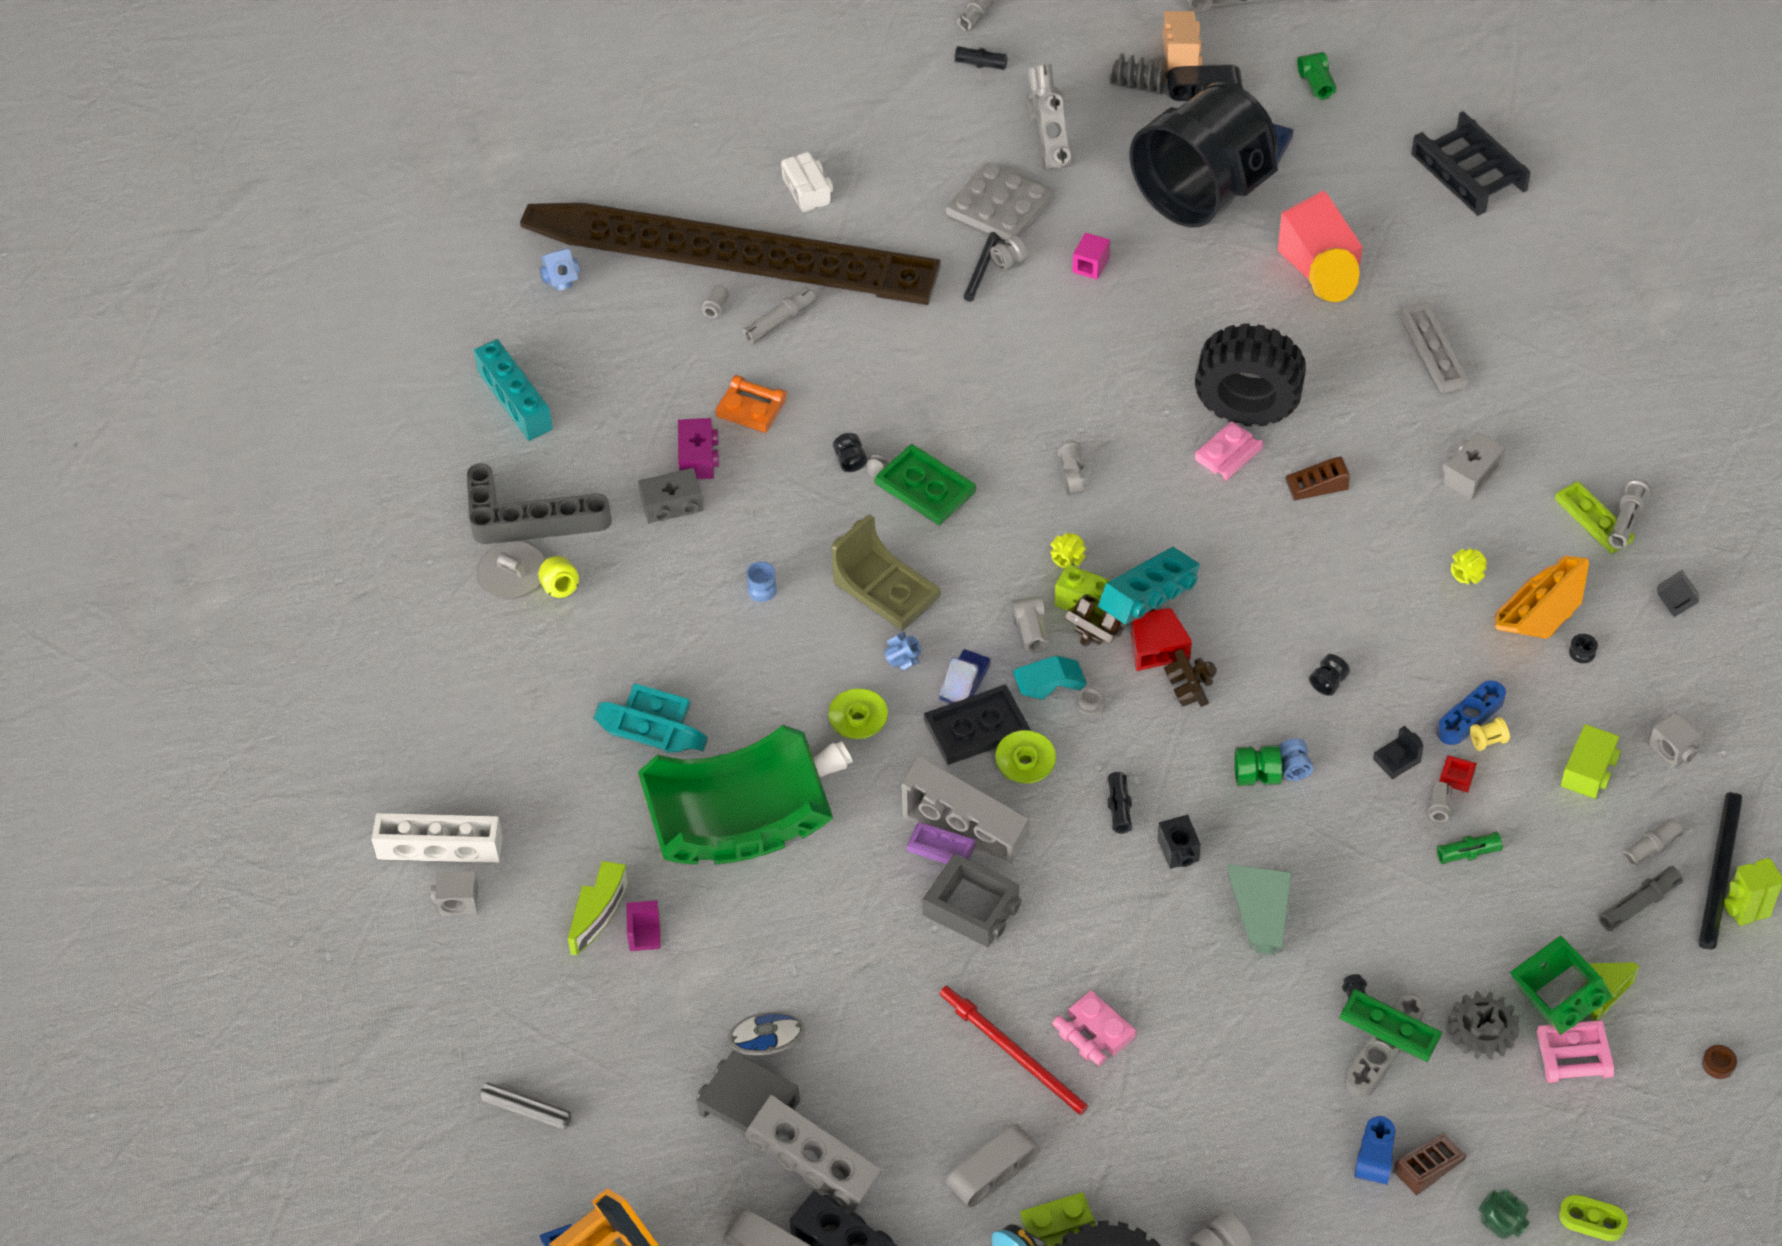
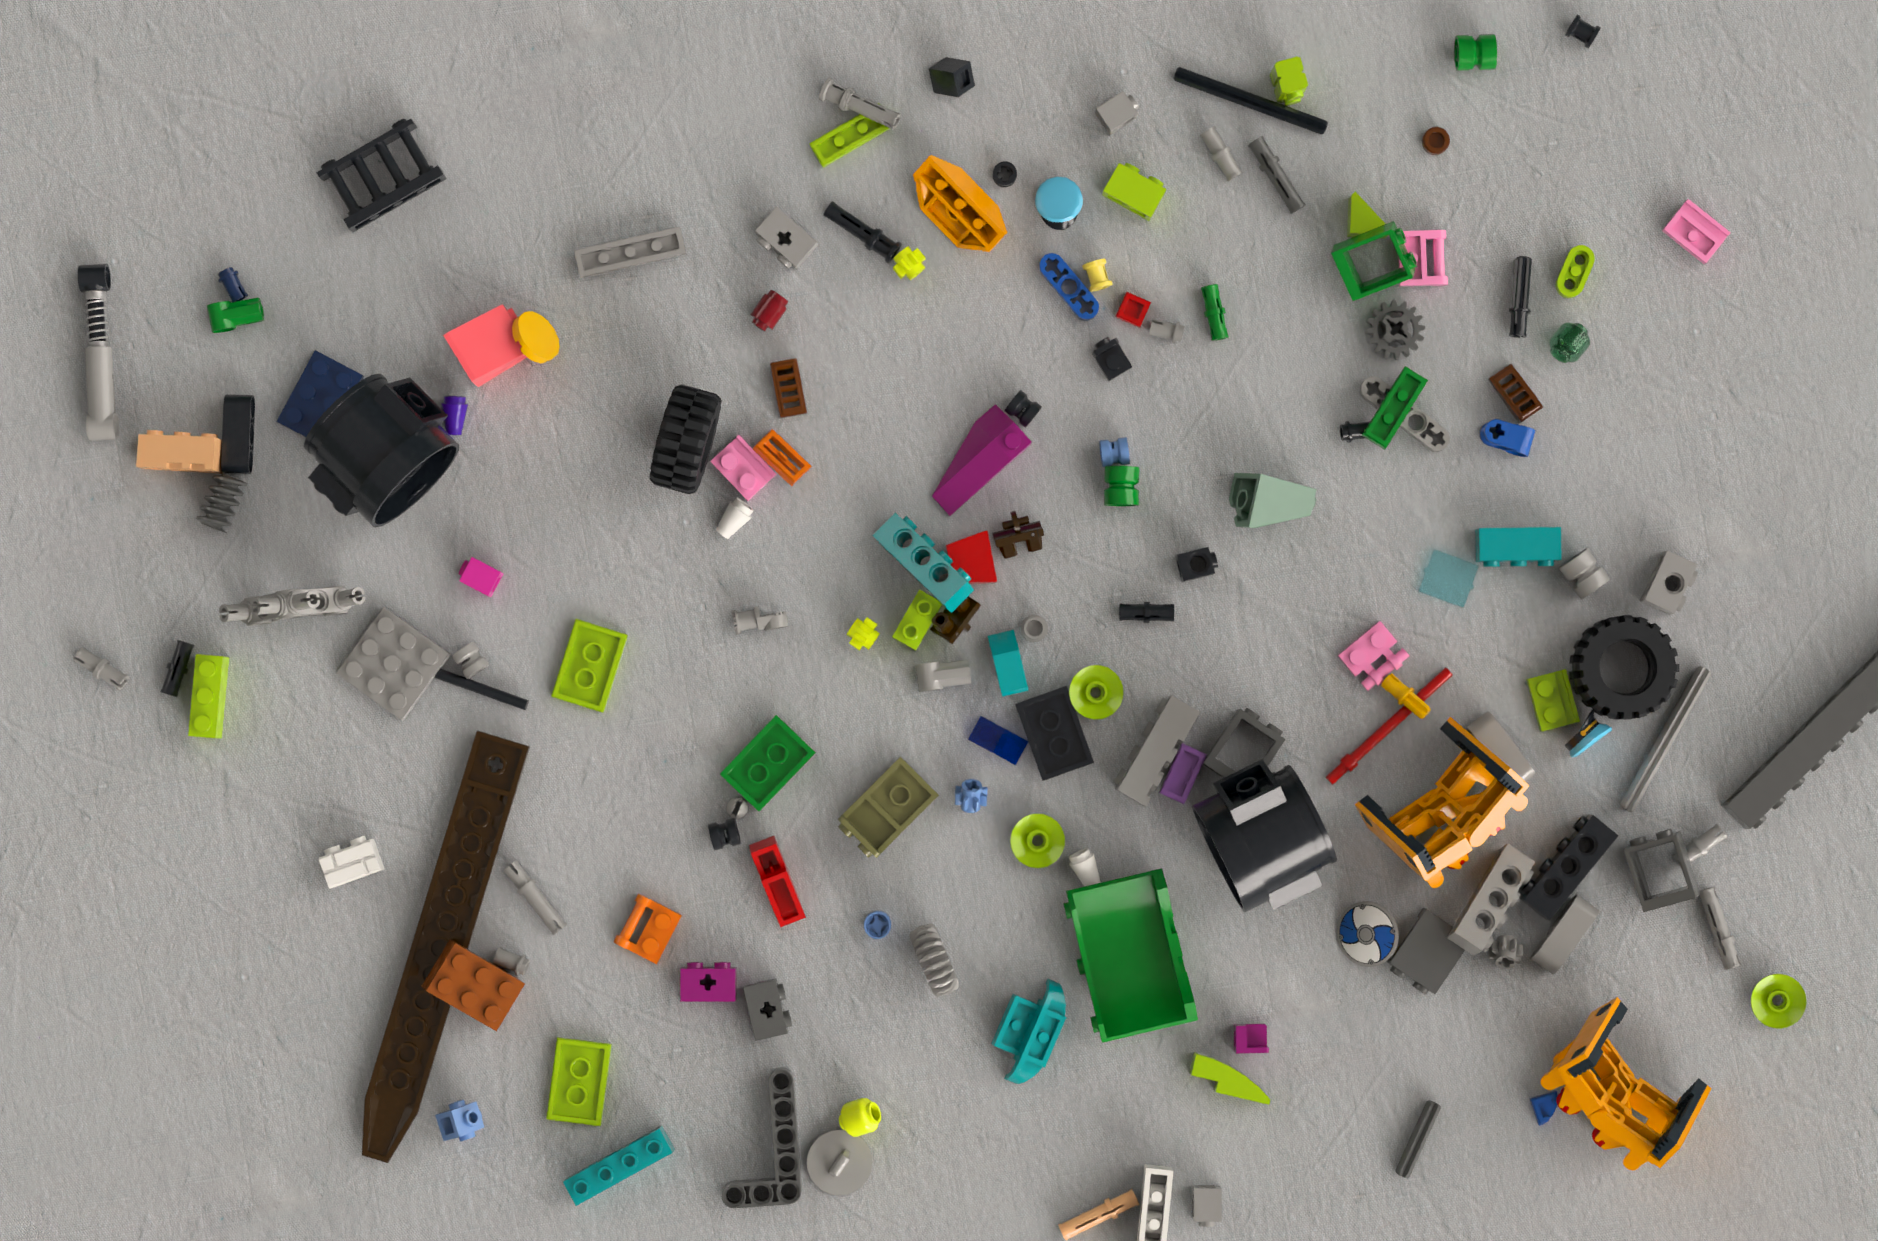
camera: 90 degrees left, 35 degrees up
none -> lime brick [188,654,229,739]
none -> dark blue pin [218,267,248,302]
none -> dark orange brick [422,939,525,1031]
none -> dark purple cone [441,396,468,435]
none -> lime tile [546,1037,612,1126]
none -> lime tile [551,619,628,713]
none -> white cone [716,497,754,539]
none -> red slope [749,836,806,928]
none -> dark red brick [750,290,788,331]
none -> orange tile [753,429,812,486]
none -> black pin [823,201,902,264]
none -> light grey gear [909,923,959,997]
none -> magenta wedge [932,404,1032,516]
none -> medium azure piece [1035,177,1083,230]
none -> light nougat pin [1058,1189,1140,1240]
none -> black cylinder [1192,759,1337,913]
none -> light orange container [1355,717,1529,888]
none -> yellow axle [1381,673,1431,719]
none -> clear light blue piece [1418,549,1479,608]
none -> teal brick [1475,527,1562,567]
none -> light grey gear [1489,935,1523,969]
none -> black axle [1509,256,1532,338]

